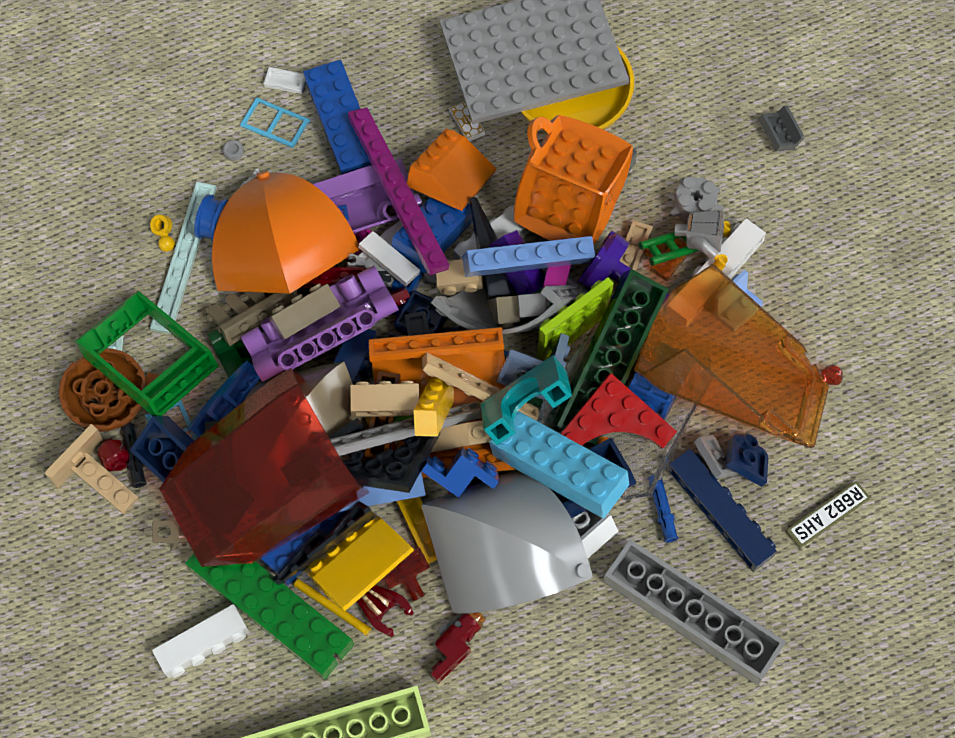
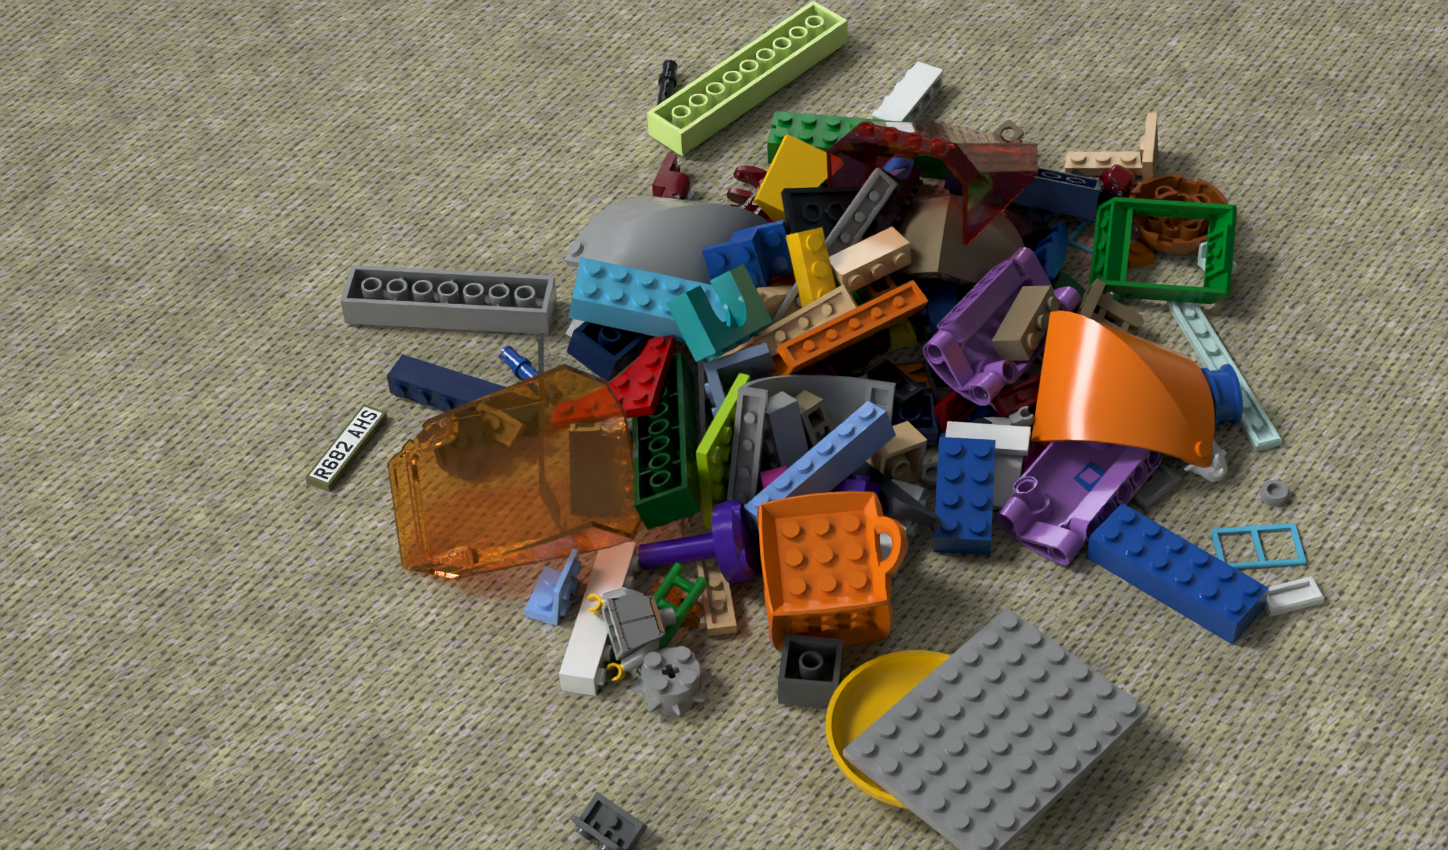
camera: 150 degrees right, 20 degrees down
yellow plate [150,215,175,252] -> none
magenta plate [348,107,449,276] -> none
orange slope [407,128,497,211] -> none
clear red plate [821,365,843,385] -> none

